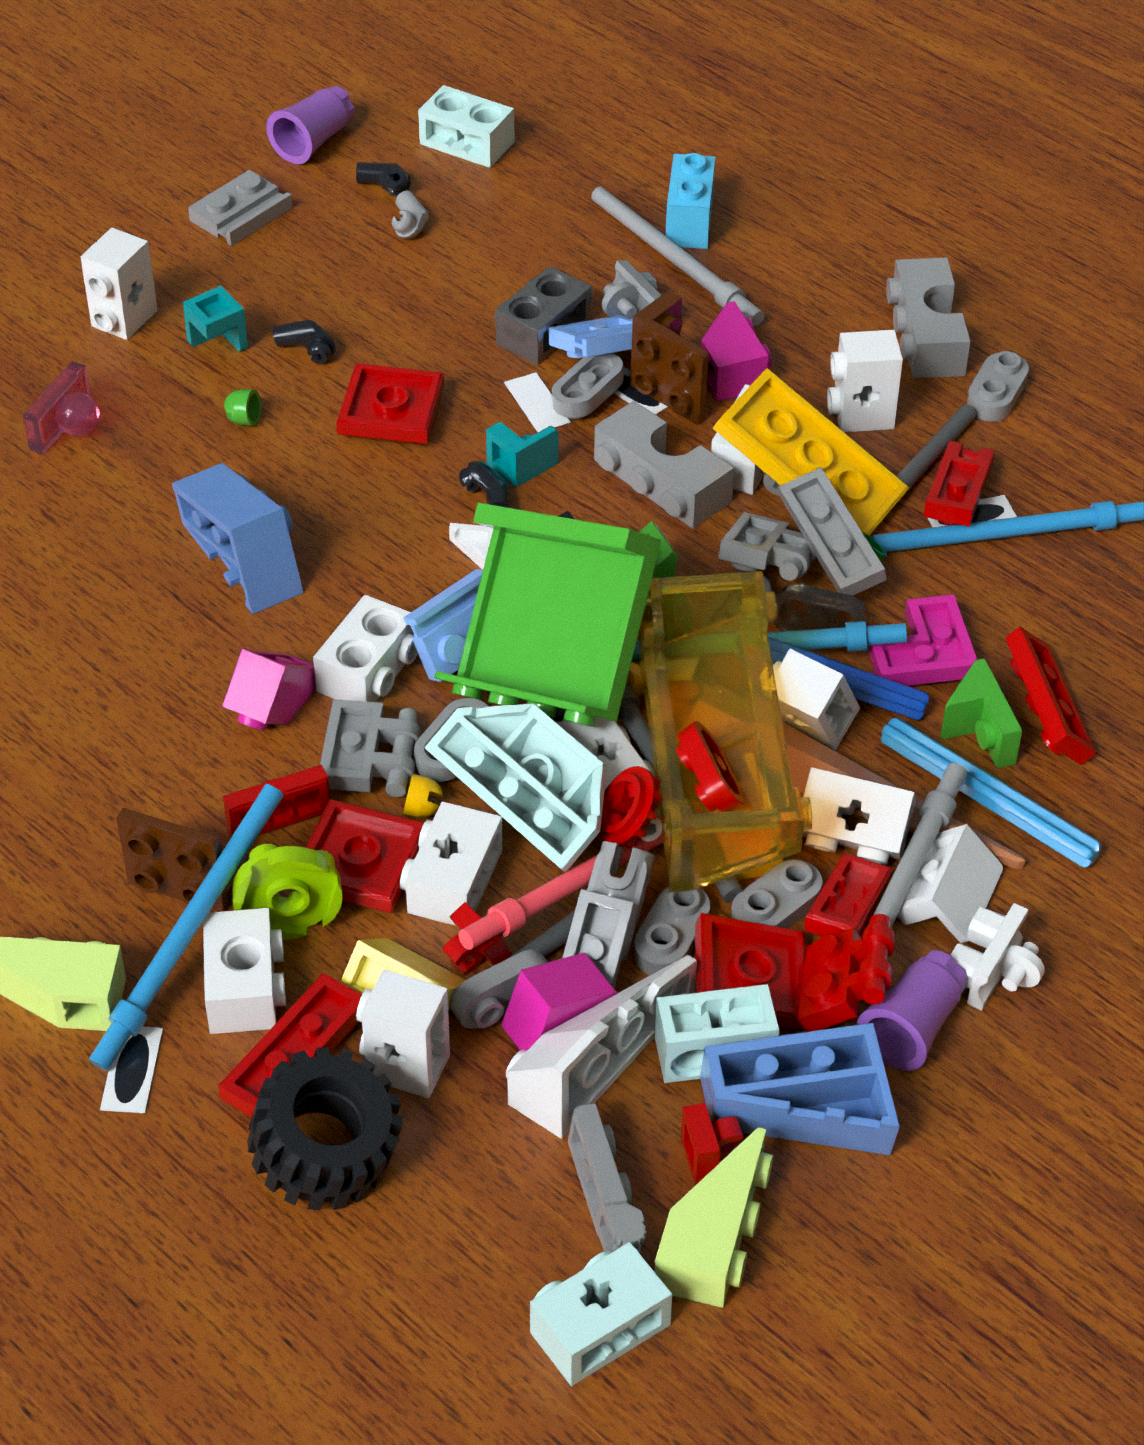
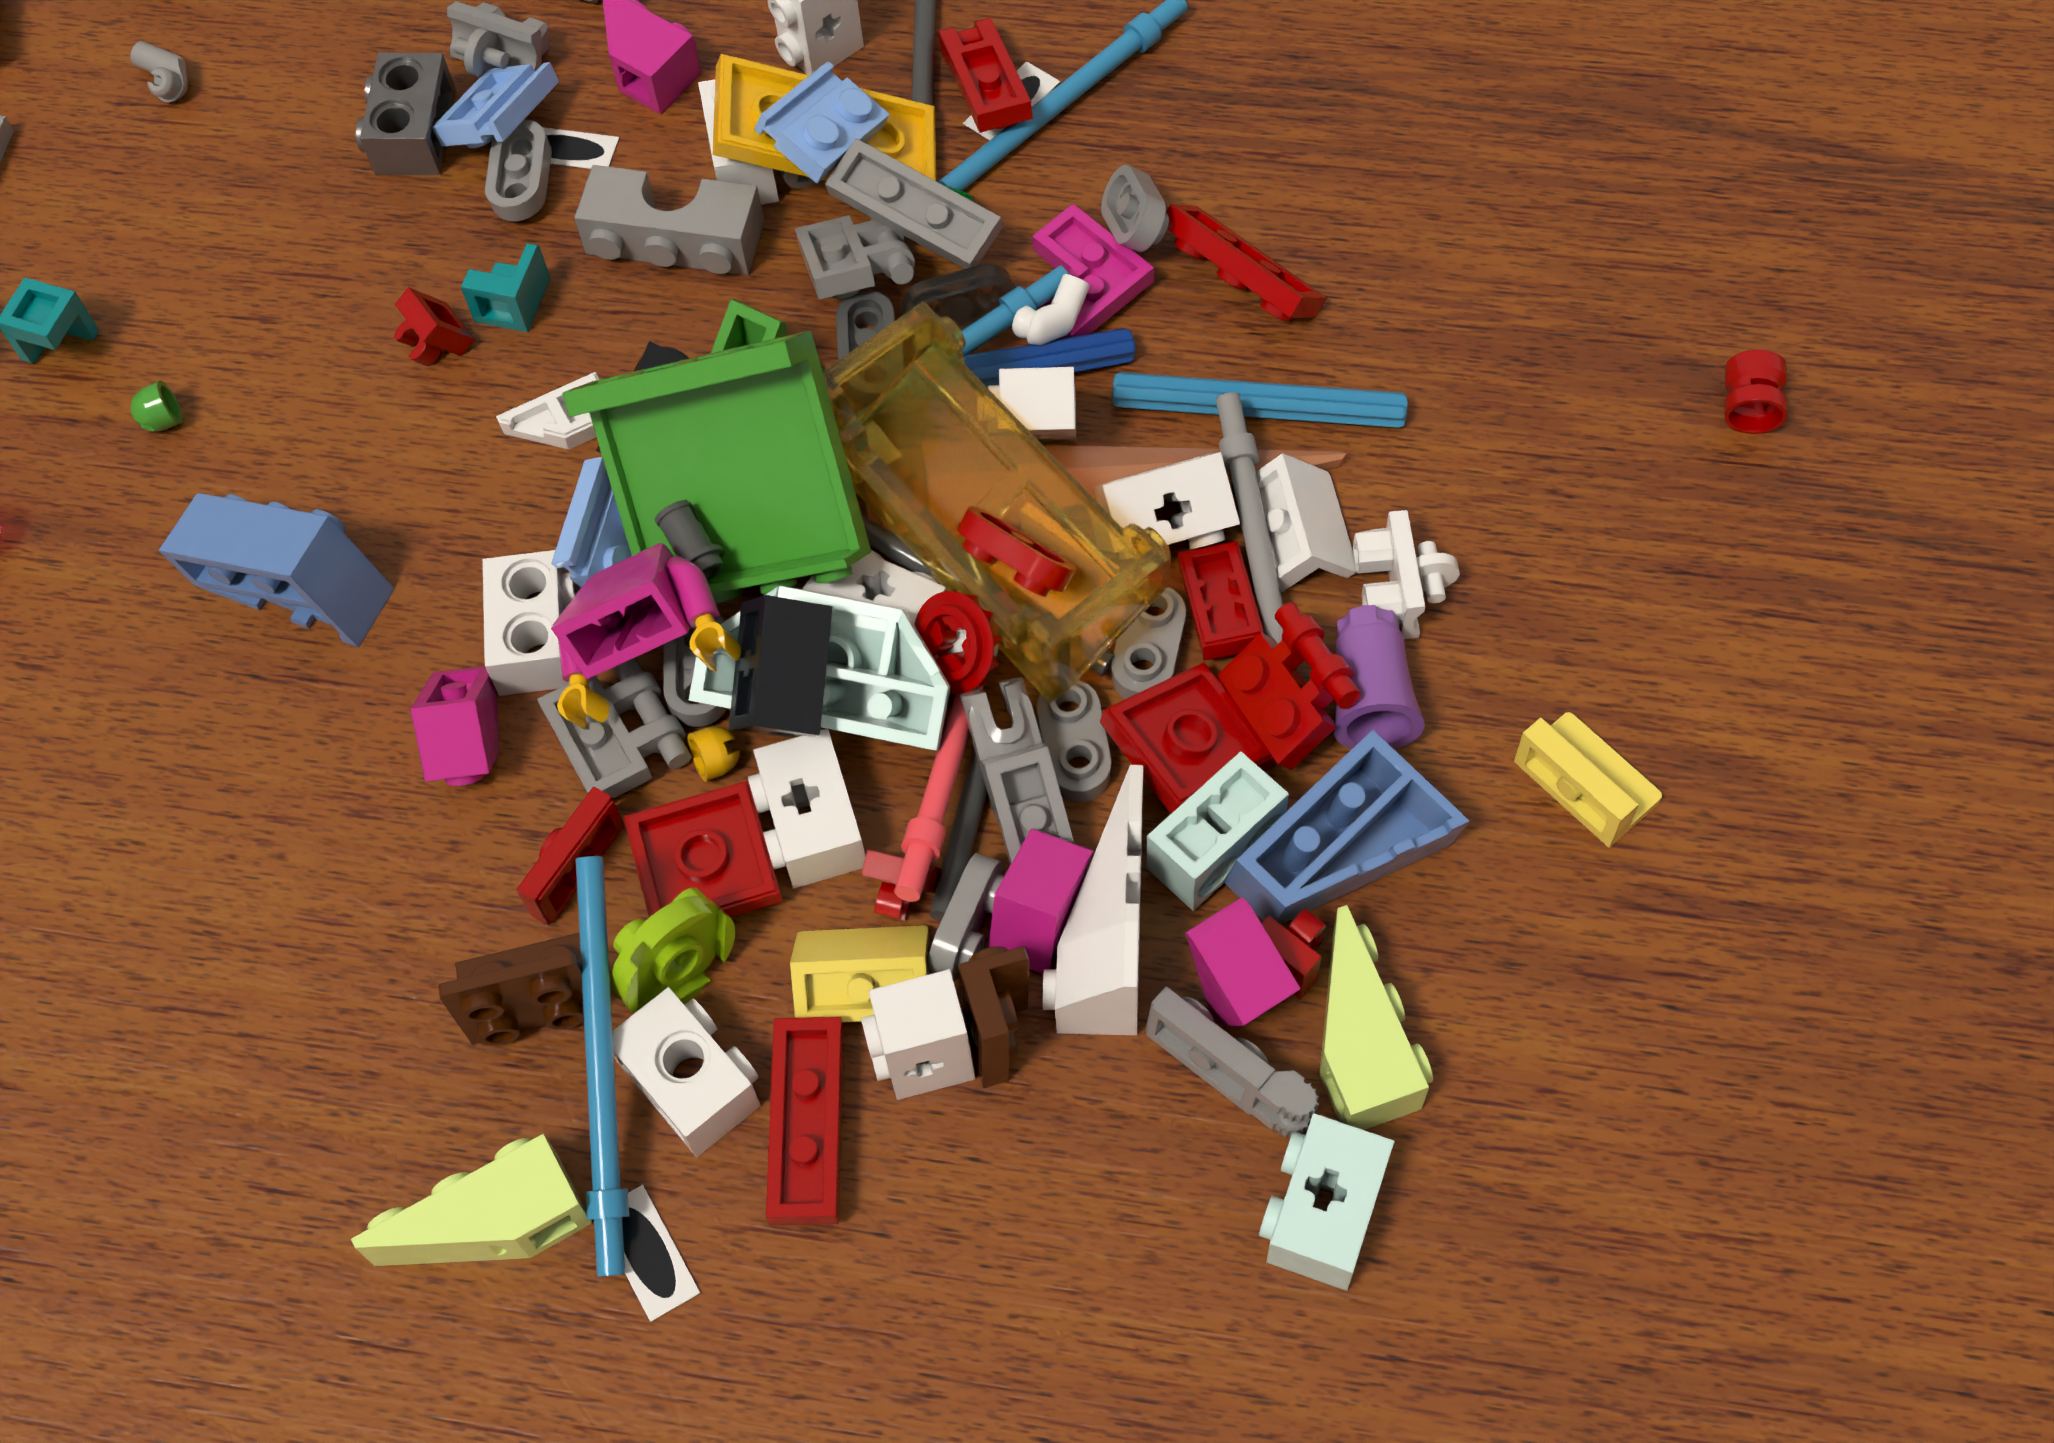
camera: 30 degrees left, 15 degrees up
black tyre [247,1047,403,1211] -> none
black arm [273,320,336,364] -> none
red plate [336,363,444,444] -> none
black arm [356,162,411,196] -> none
black arm [459,461,511,508] -> none
white sticker [504,373,571,432] -> none
reddish brown bracket [630,291,709,425] -> none
bright green slope [941,658,1022,768] -> none
none -> red tile [394,287,475,366]
none -> dark pink torso [551,543,741,729]
none -> dark grey pin [655,500,725,581]
none -> black hinge [728,595,833,738]
none -> light blue plate [754,61,890,184]
none -> reddish brown bracket [958,946,1029,1088]
none -> white arm [1012,274,1090,346]
none -> light grey plate [1101,164,1169,252]
none -> dark pink slope [1186,897,1301,1026]
none -> light yellow panel [1514,712,1662,848]

